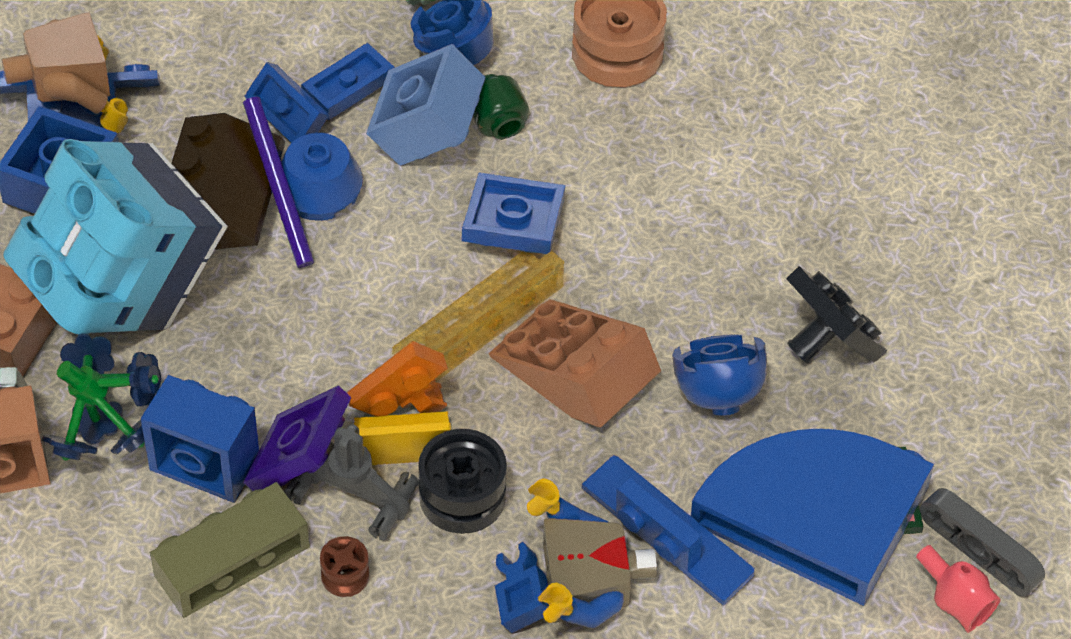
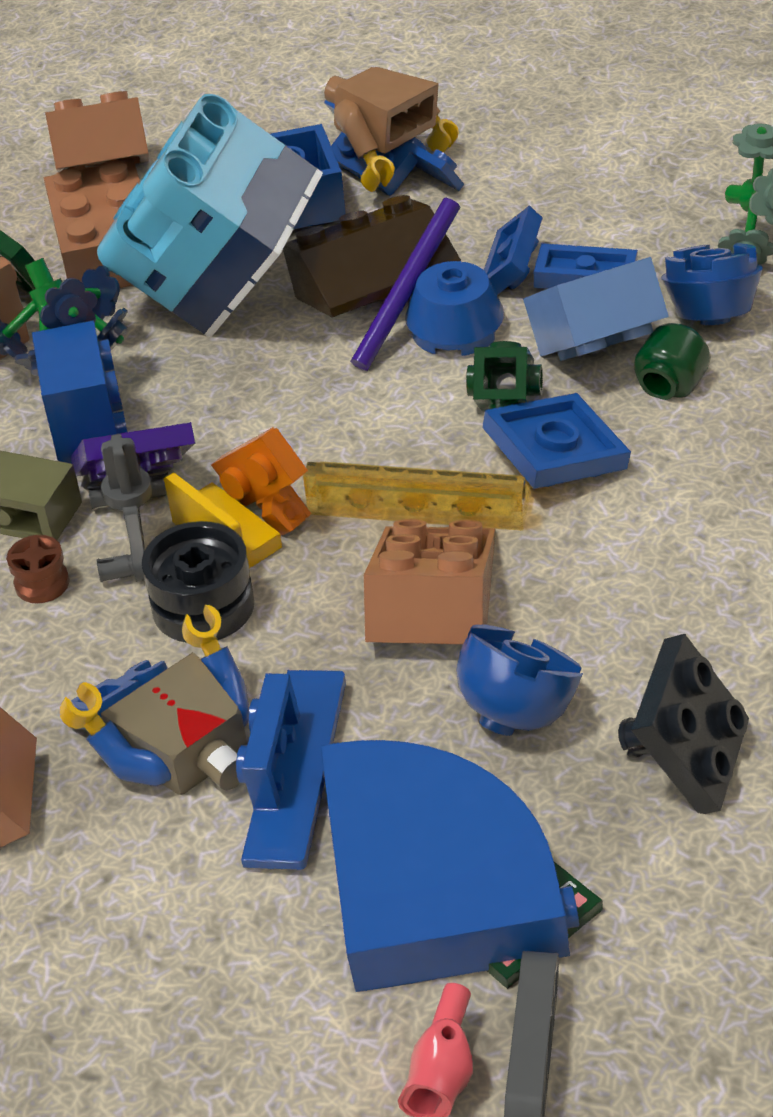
camera: 60 degrees right, 10 degrees down
none -> dark green brick [466,341,543,411]

